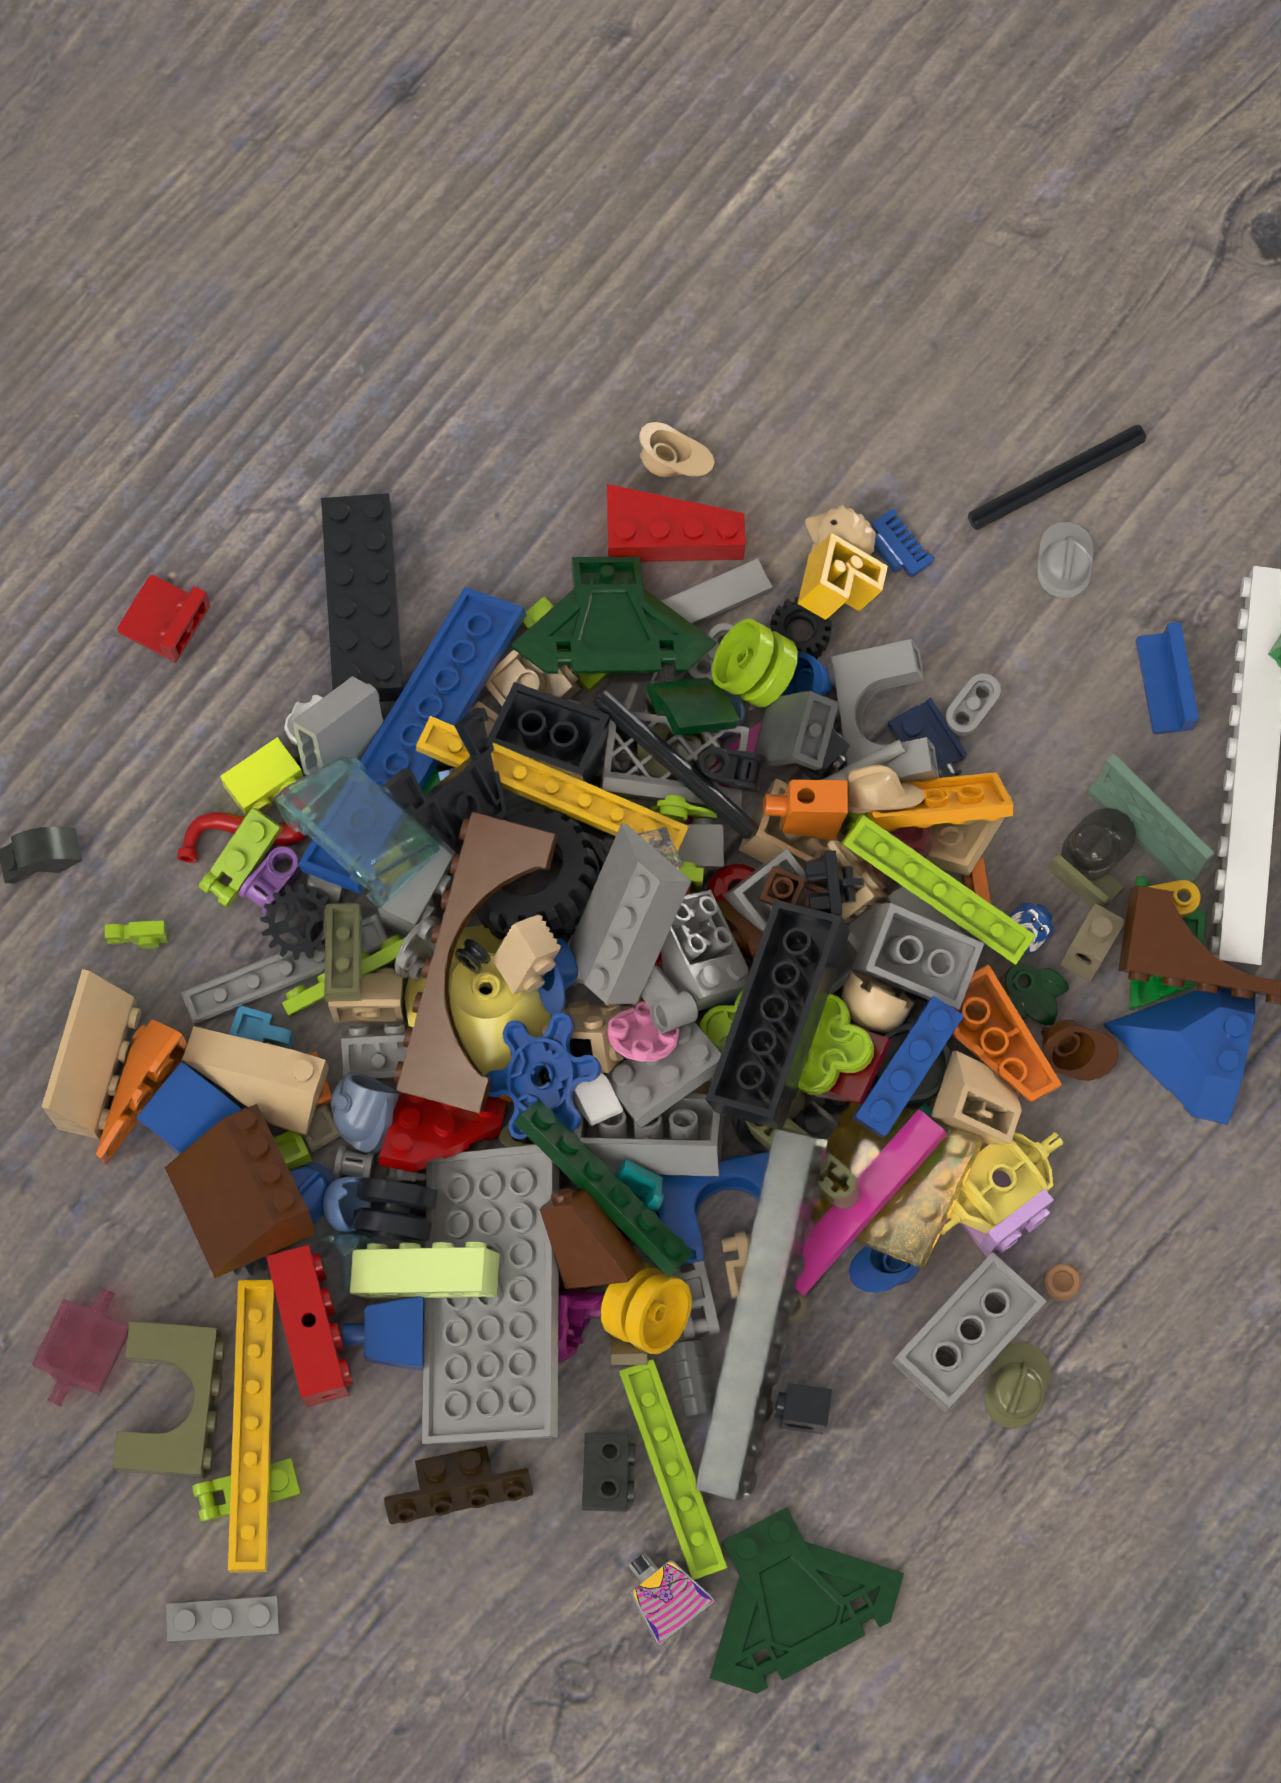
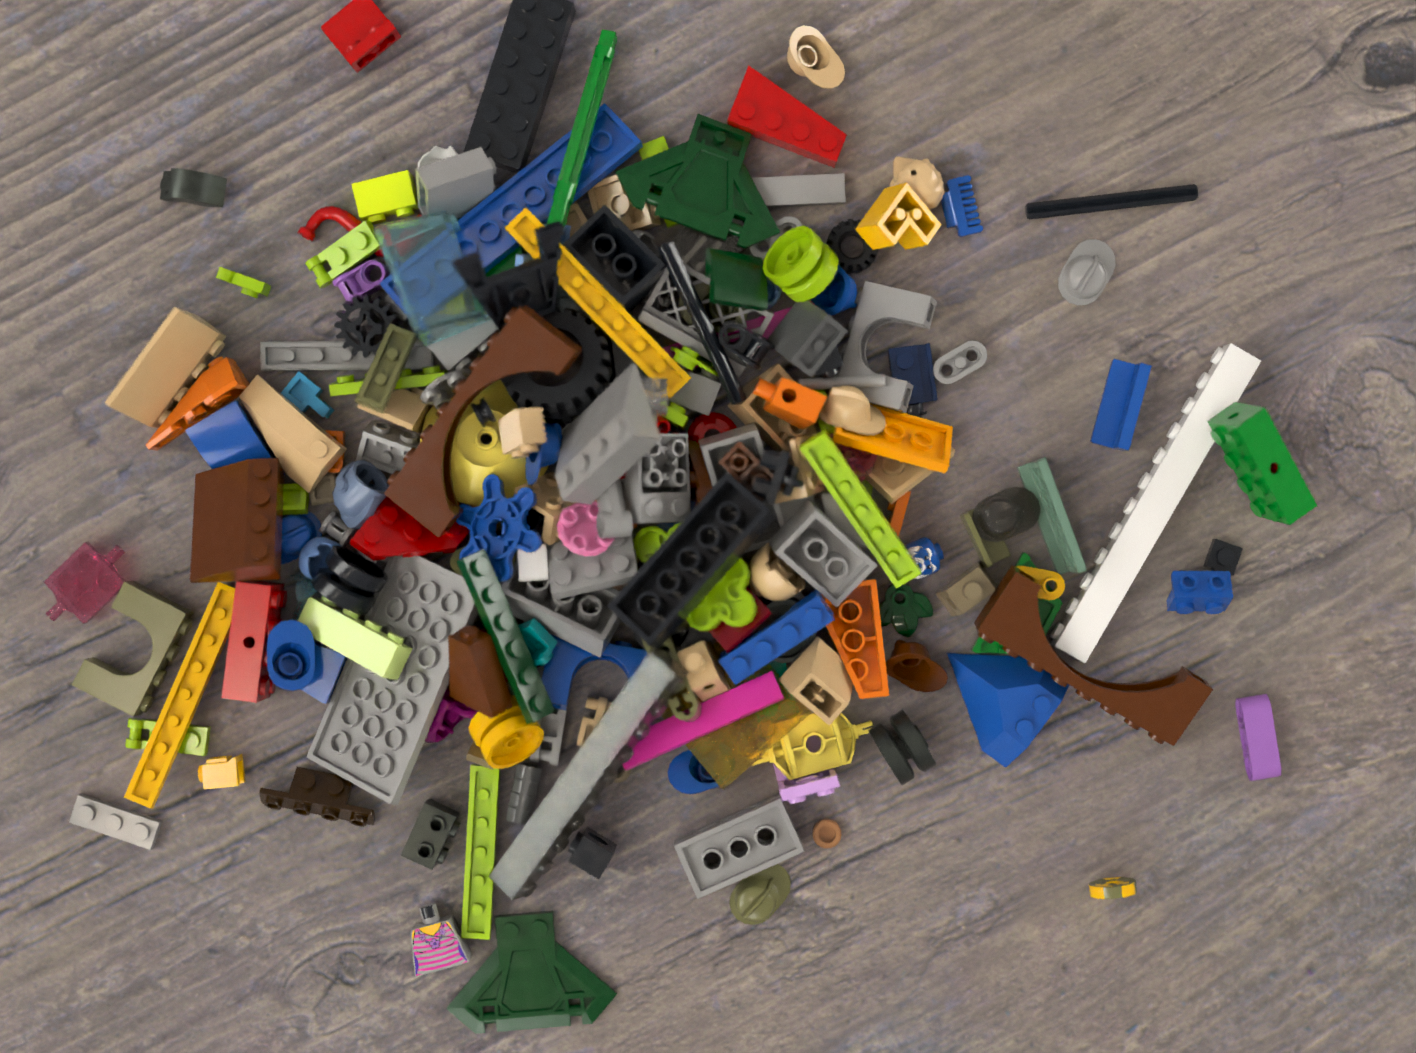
camera: 25 degrees right, 15 degrees up
none -> yellow window [198,754,245,790]
none -> blue piece [267,620,315,691]
none -> green piece [546,29,618,227]
none -> tan torso [677,640,731,702]
none -> pearl dark grey wheel [868,710,937,786]

